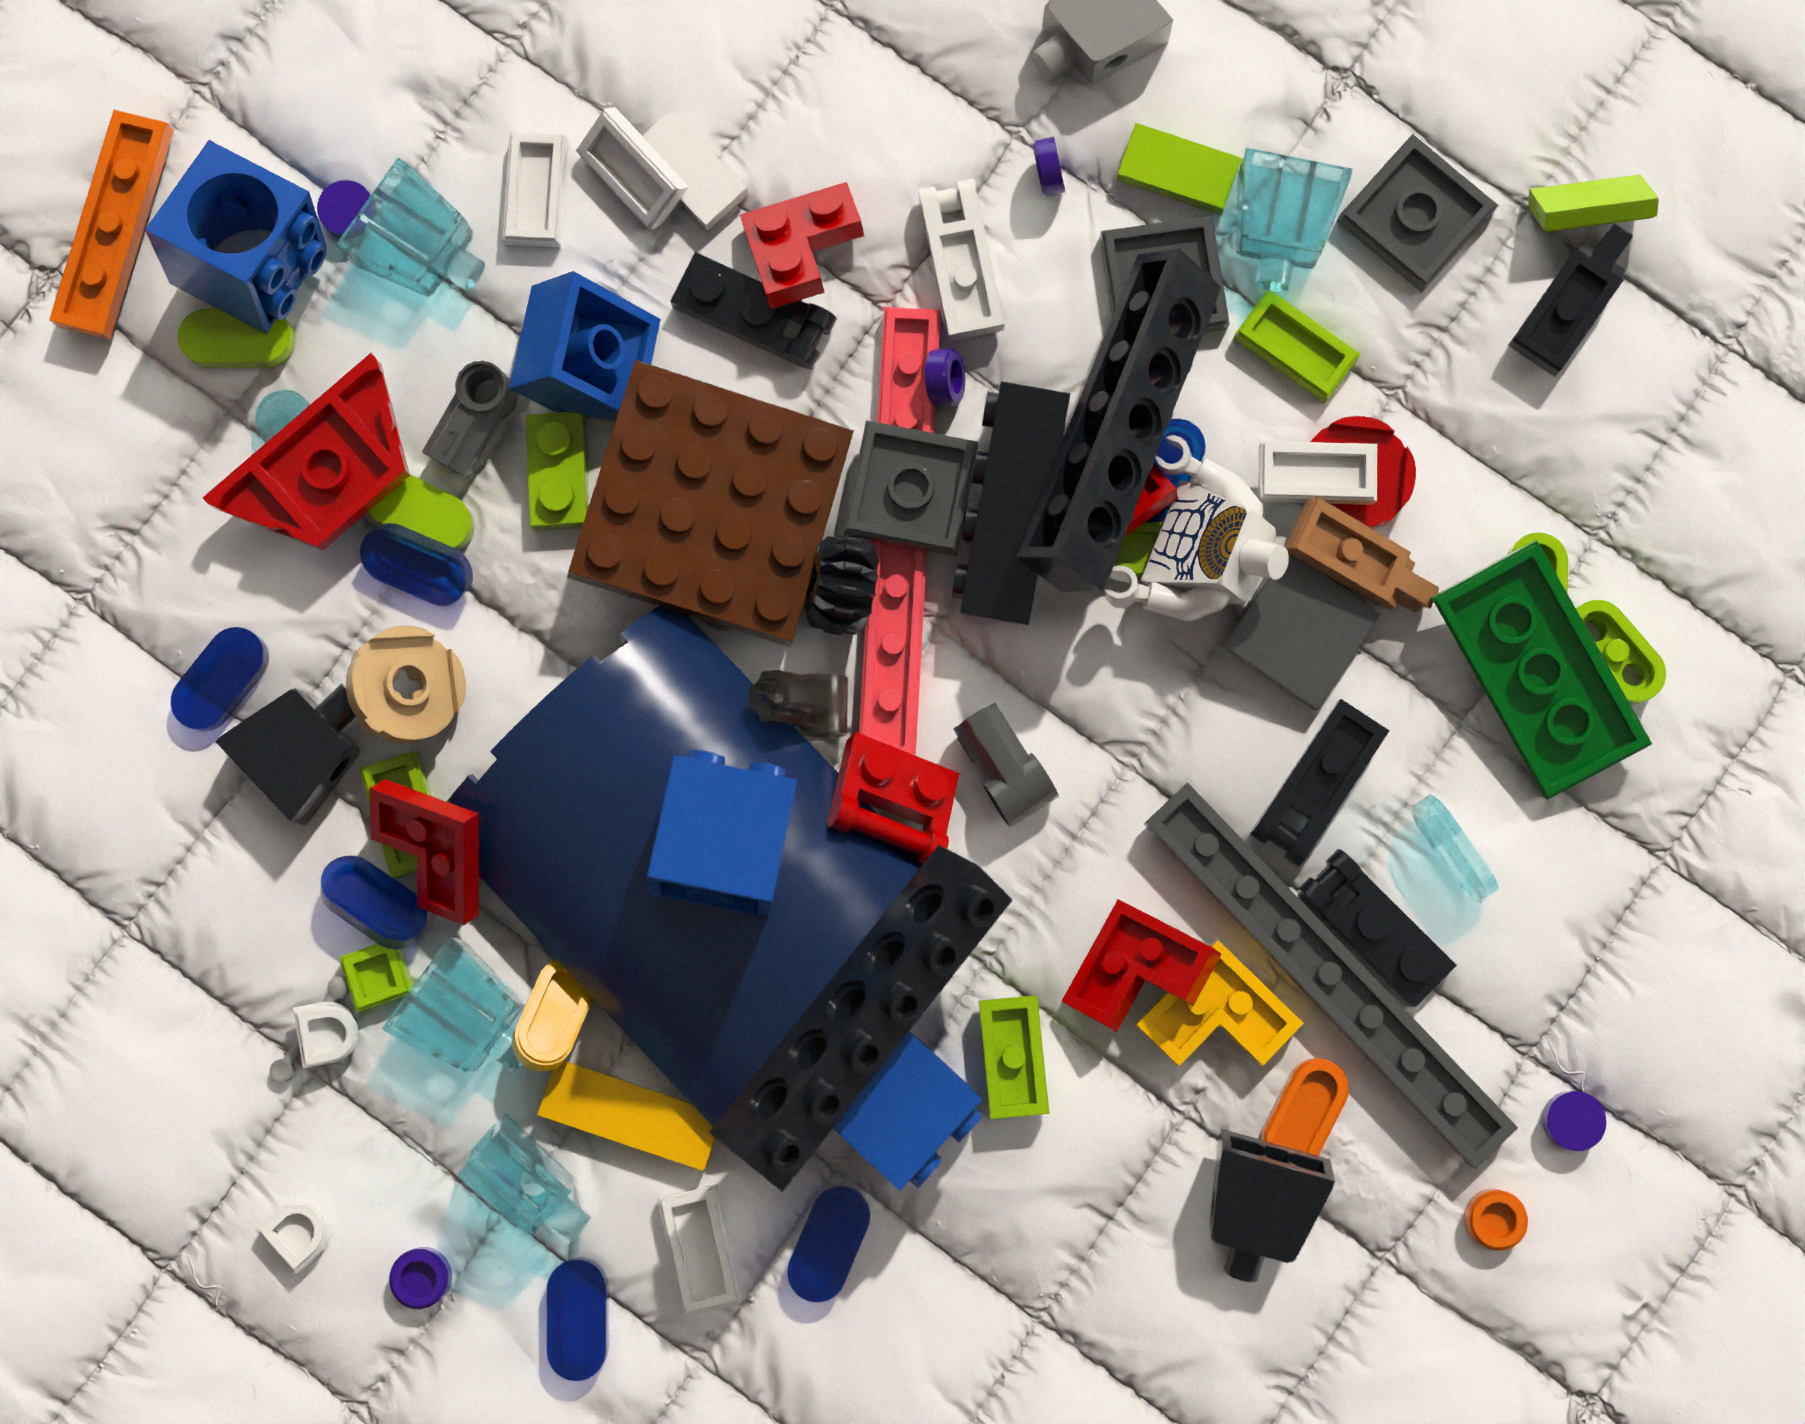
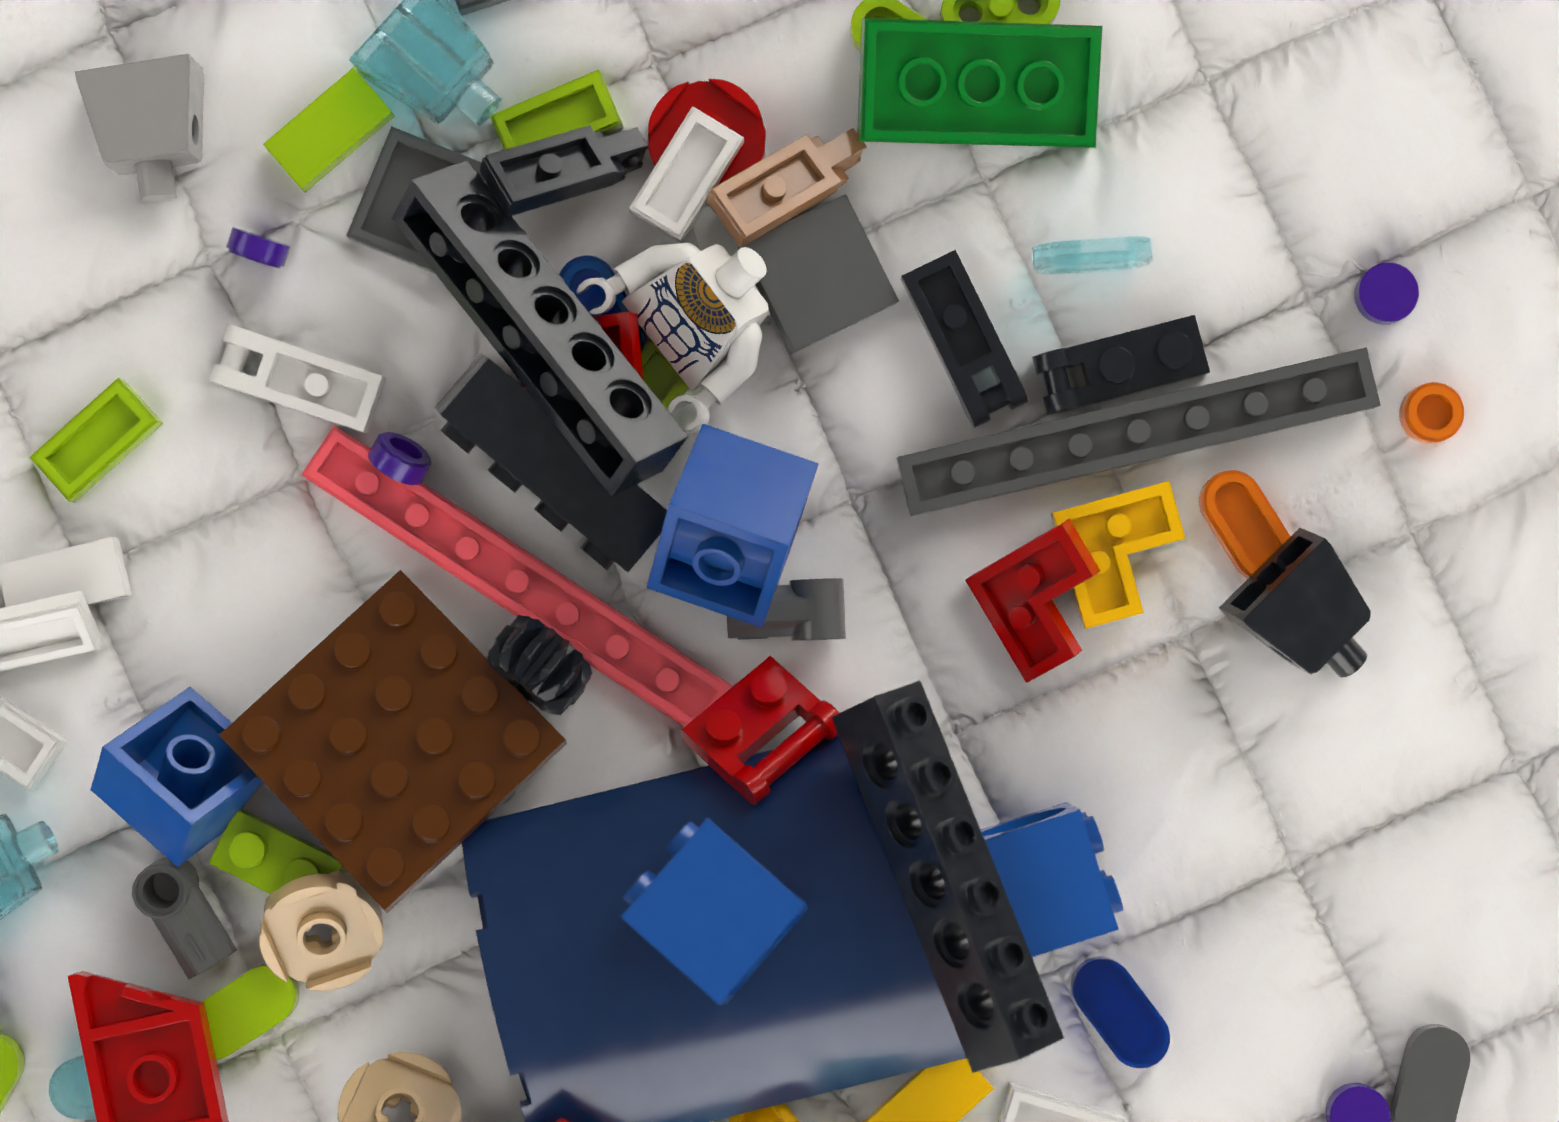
camera: 60 degrees left, 5 degrees up
clear blue tile [360,523,473,606] -> none
black plate [670,252,837,370] -> none
plate [740,182,865,309] -> none
clear smoke piece [749,670,848,738] -> none
dark grey tile [843,420,979,556] -> none
lime plate [978,995,1050,1119] -> none
none -> lime tile [29,377,163,503]
none -> tan plate [259,870,383,991]
none -> black hinge [480,125,648,217]
none -> blue brick [646,424,819,628]

